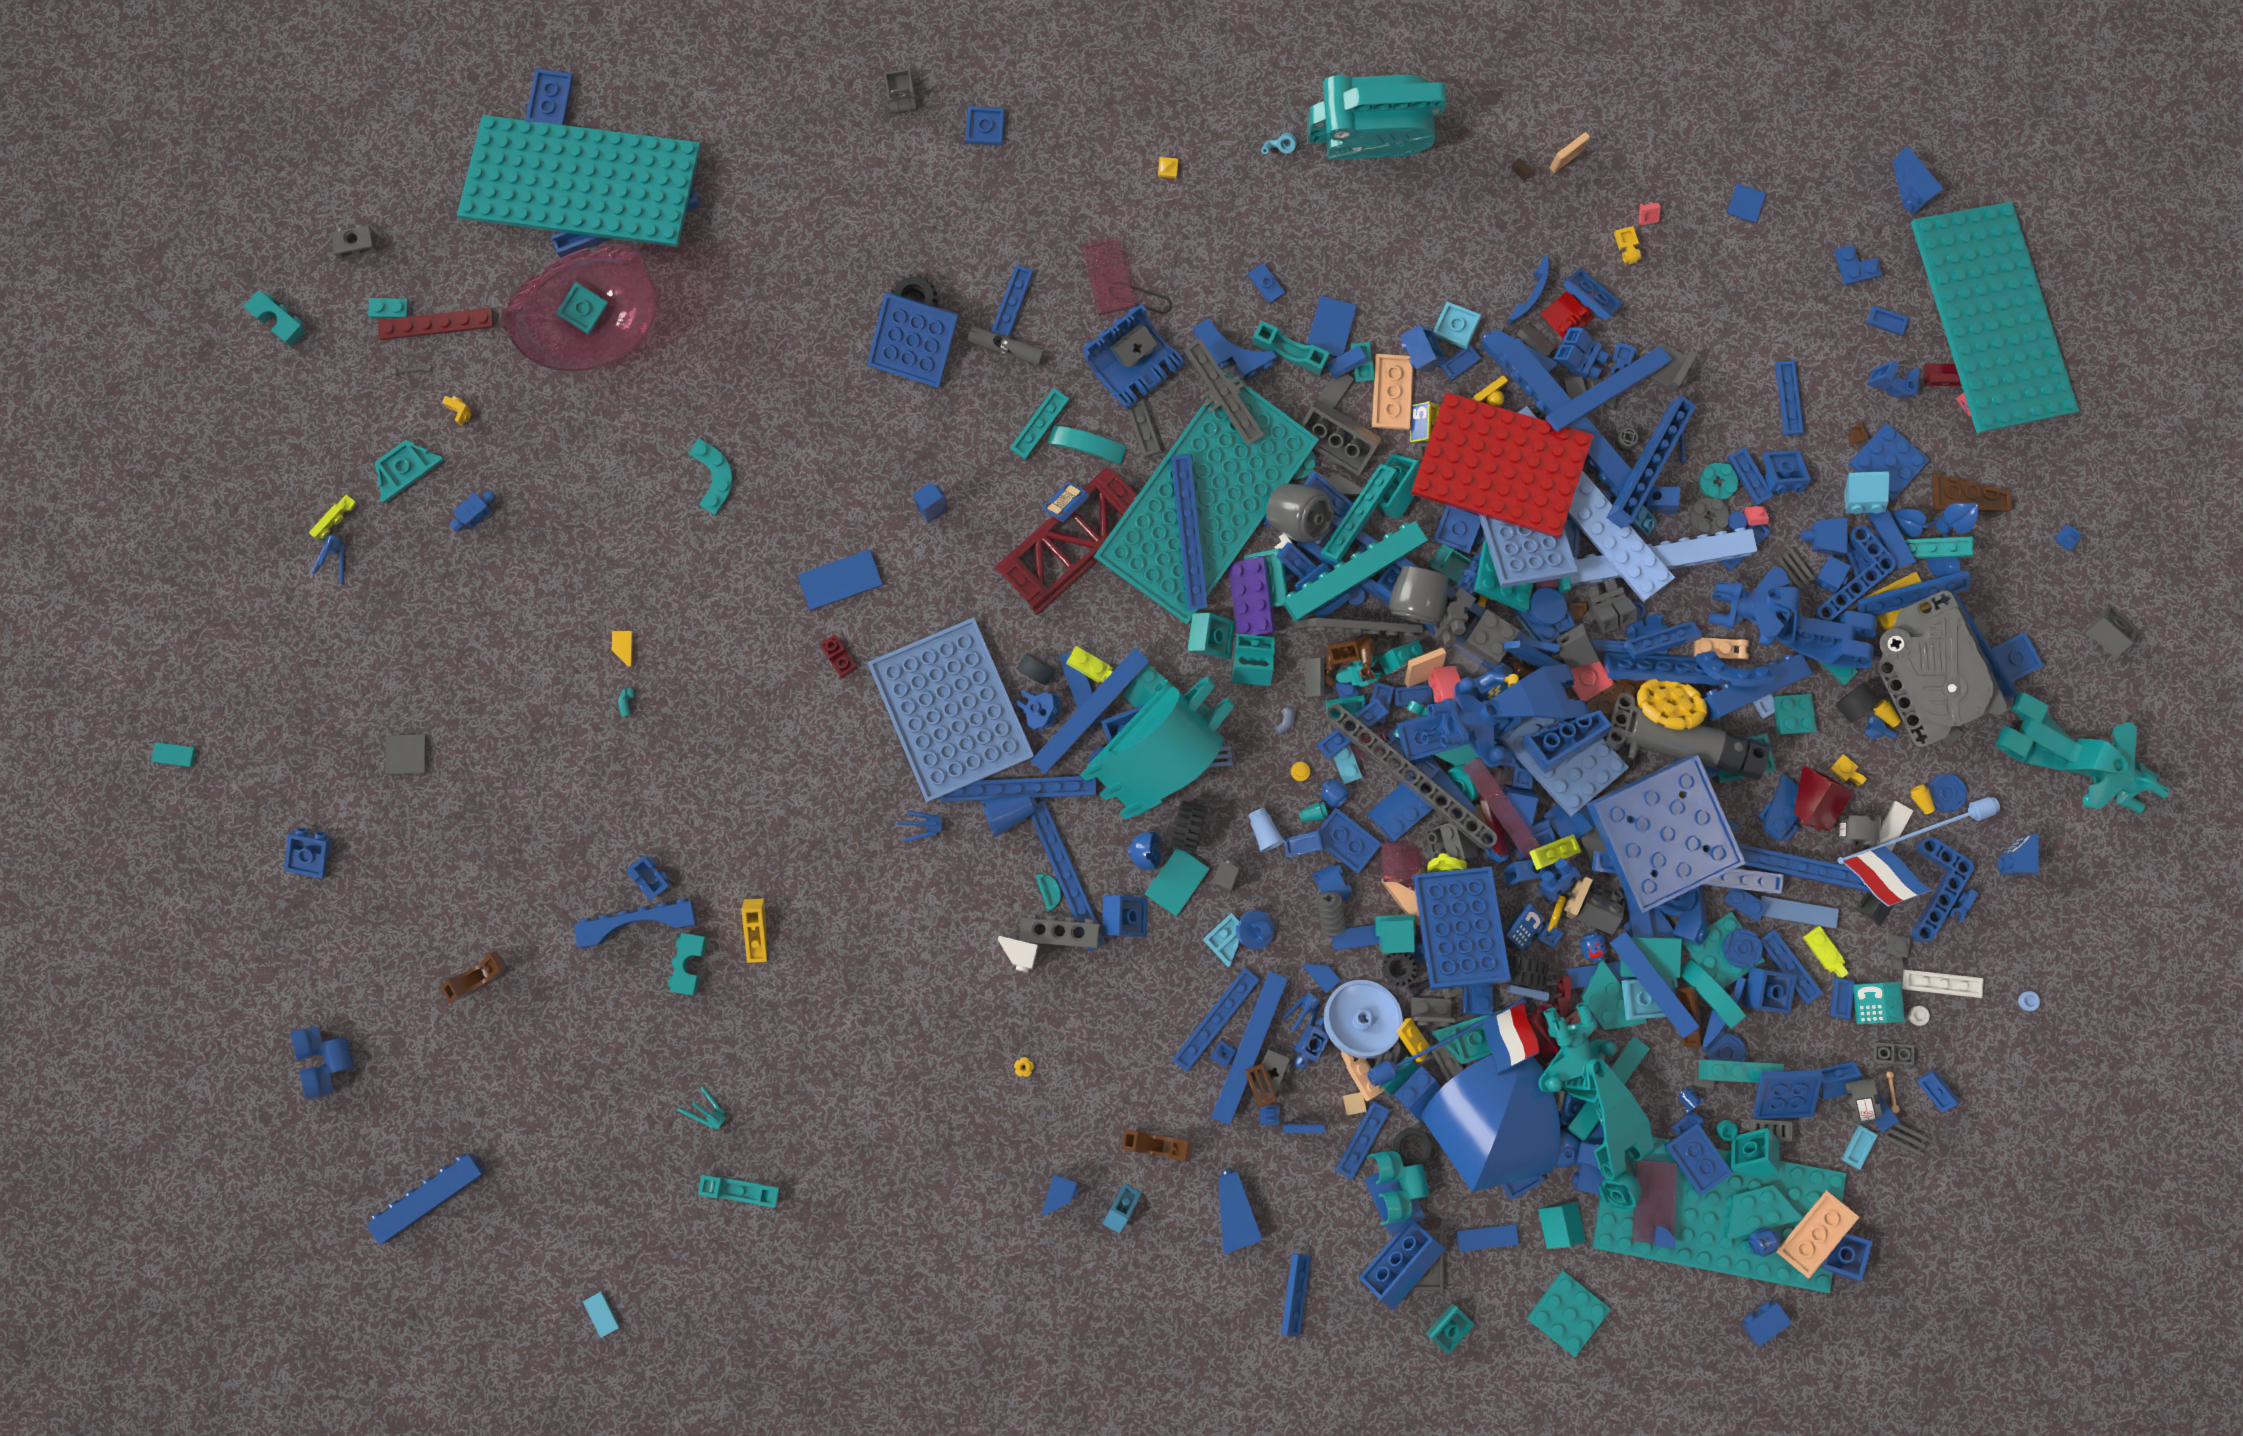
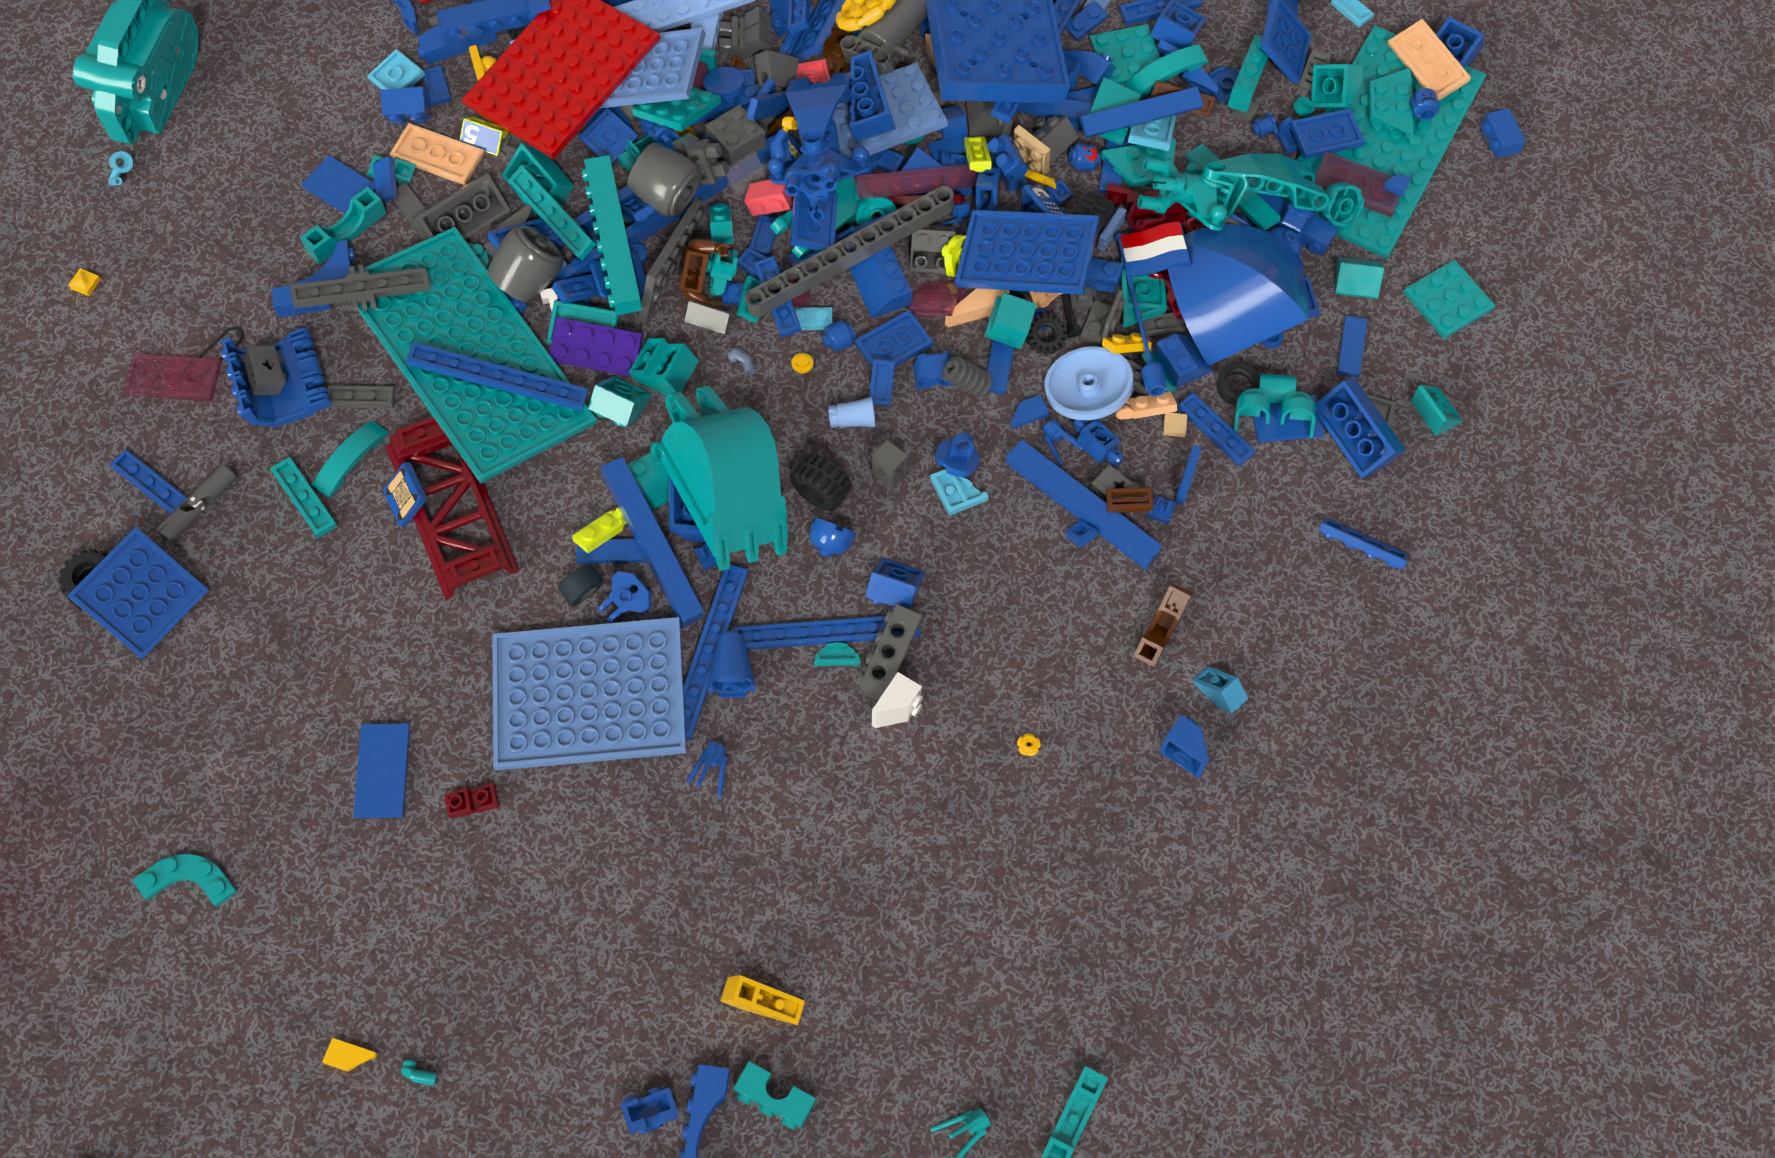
camera: 70 degrees left, 15 degrees down
blue brick [913,481,947,523] -> none
teal tile [1144,849,1210,917] -> none
blue tile [1172,967,1260,1072] -> none
blue slope [1218,1168,1262,1254] -> none
blue plate [1248,263,1285,305] -> none
teal cone [1298,801,1328,823] -> none
light nougat tile [1405,648,1446,687] -> none
blue tile [1722,929,1763,968] -> none

